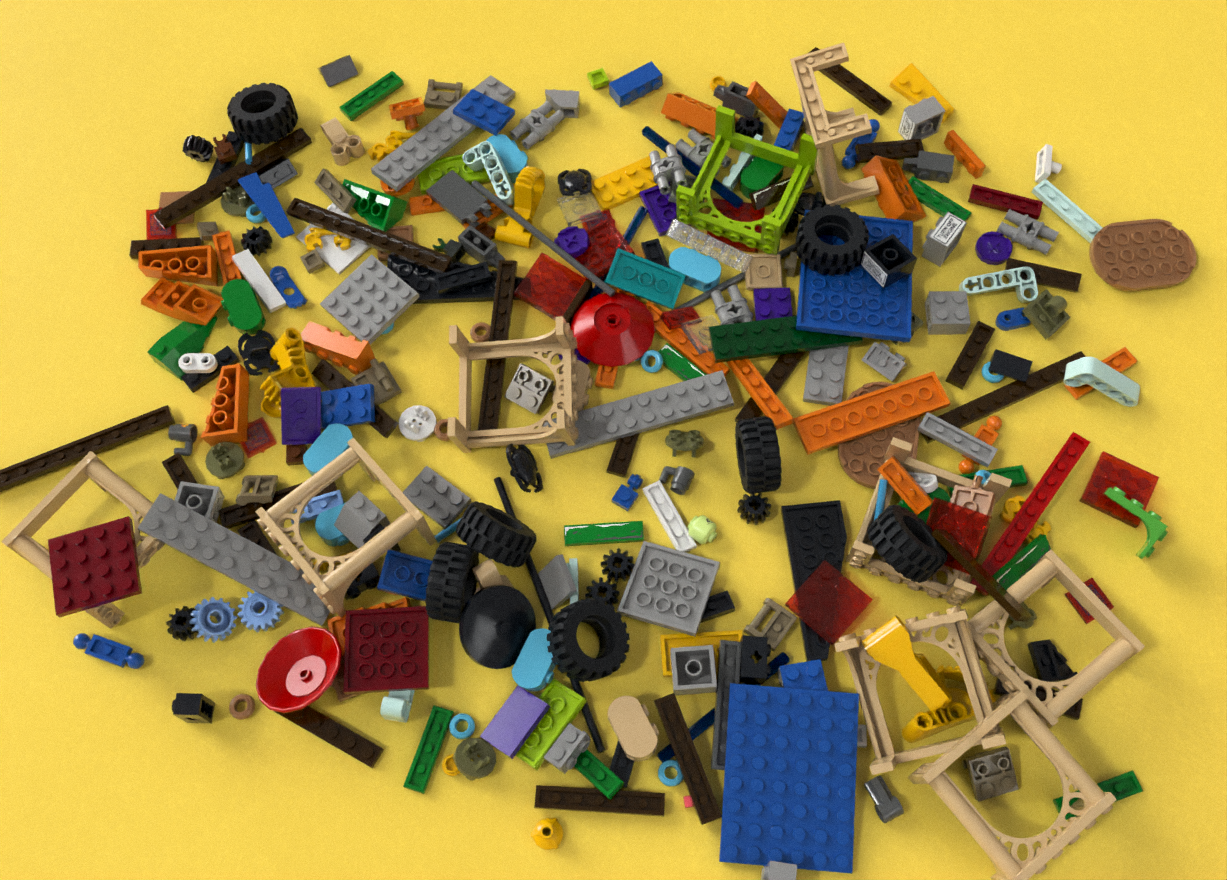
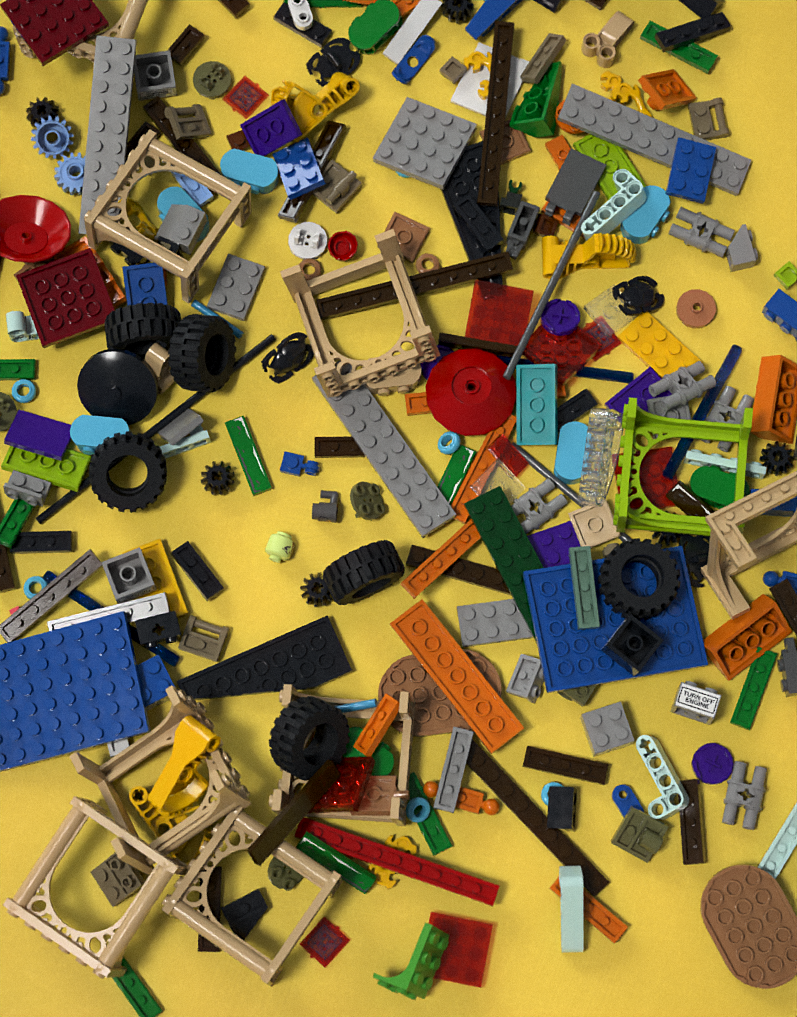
camera: 70 degrees right, 10 degrees up
dark grey piece [168,424,197,456] -> none
orange wedge [201,364,249,446] -> none
orange wedge [301,321,376,375] -> none
plate [504,363,555,414] -> none
black gear [585,577,620,606] -> none
tan brick [607,696,659,761] -> none
light grey plate [617,541,720,637] -> none
white tile [642,480,697,553] -> none
clear red plate [785,560,873,646] -> none
dark grey piece [864,775,904,824] -> none
white plate [908,472,938,493] -> none
dark red plate [968,184,1043,220] -> none
none -> red hair [328,231,358,261]
none -> medium nougat tile [377,212,430,263]
none -> sand green plate [568,546,600,630]
none -> black plate [654,12,731,52]
none -> nougat plate [676,289,716,329]

